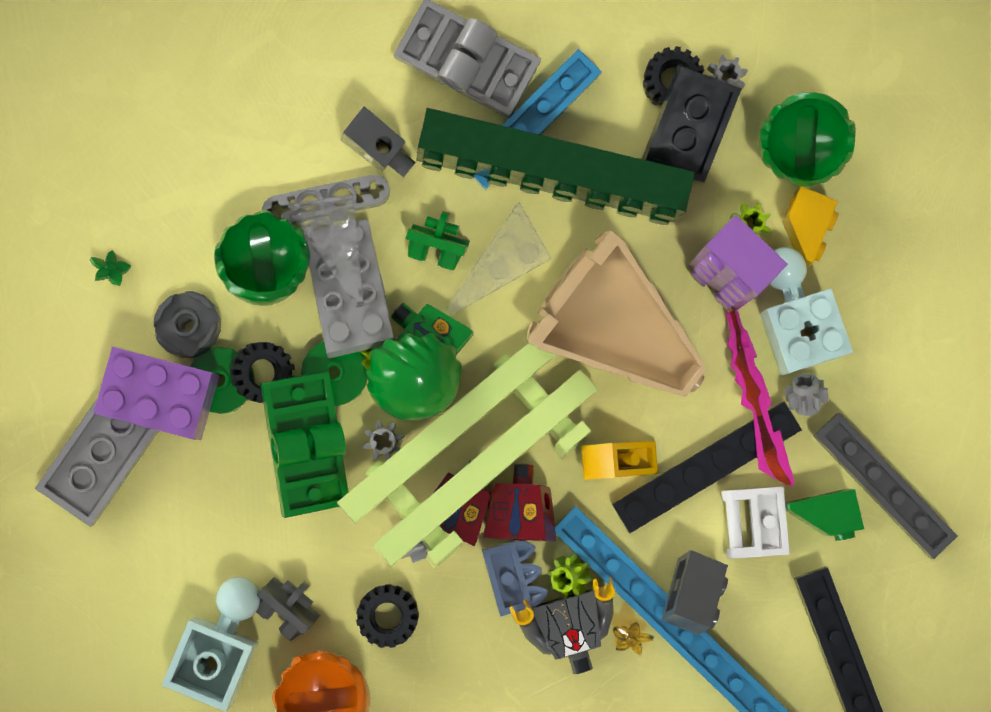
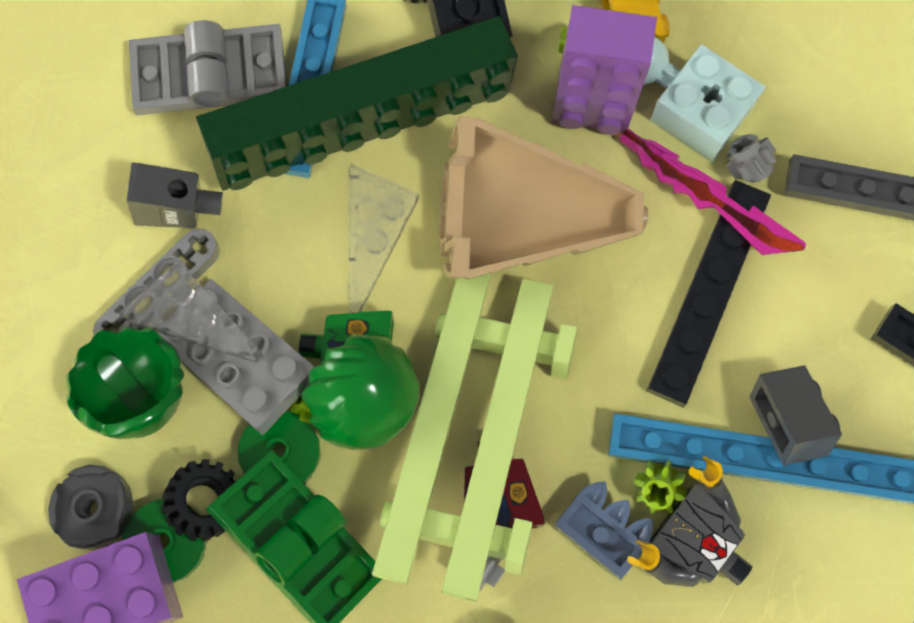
camera: 35 degrees left, 10 degrees down
light grey gear [363,421,405,461] -> none
green hips [406,211,470,270] -> none
dark red torso [484,464,556,542] -> none
yellow slope [581,441,658,480] -> none
clear yellow plant [613,621,654,655] -> none
white plate [721,486,790,559] -> none
green slope [785,489,864,541] -> none

